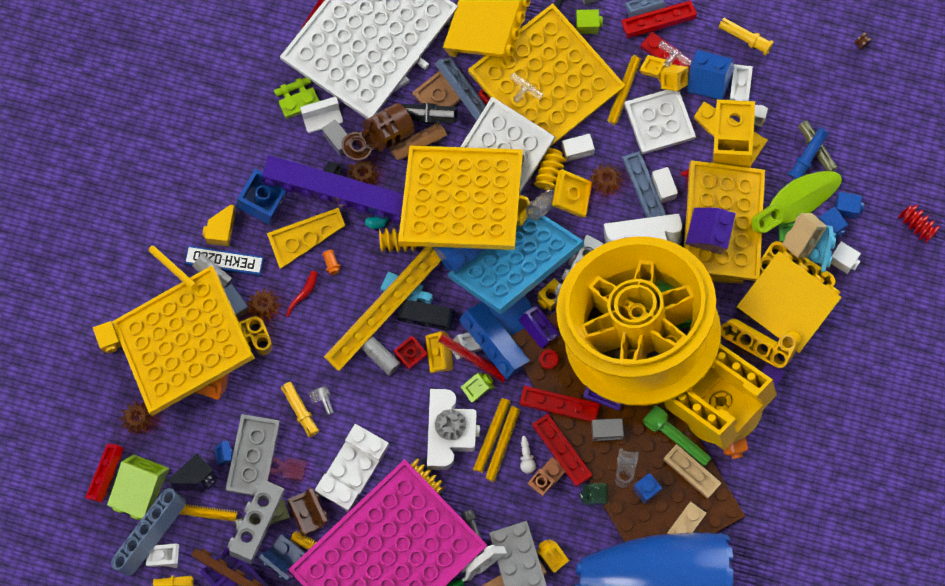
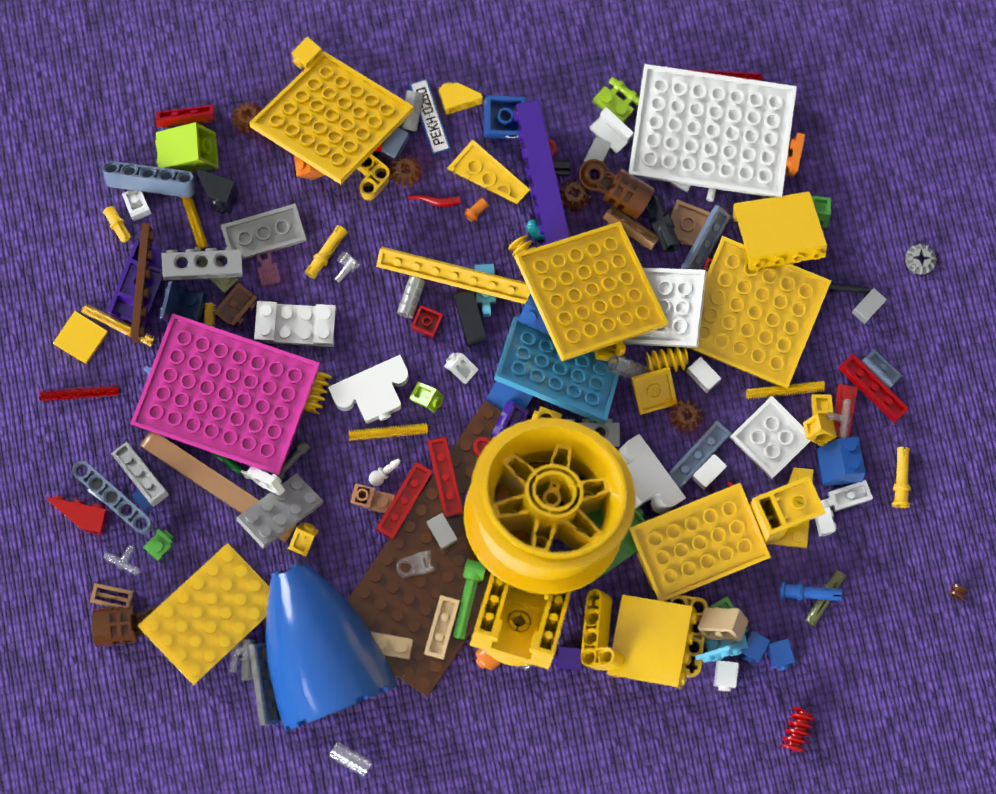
camera: 60 degrees right, 5 degrees up
yellow bar [149,246,197,290] -> none
blue plate [215,441,233,466] -> none
yellow slope [425,331,454,373] -> none
light grey gear [435,408,466,440] -> none
red axle [438,333,505,383] -> none
blue brick [459,302,530,379] -> none
yellow axle [485,406,521,482] -> none
clear piece [510,73,543,103] -> none
lime brick [576,9,603,34] -> none
clear green bracket [580,483,608,507] -> none
blue brick [633,473,662,505] -> none
dark purple slope [685,208,736,255] -> none
lime plant [751,171,842,233] -> none

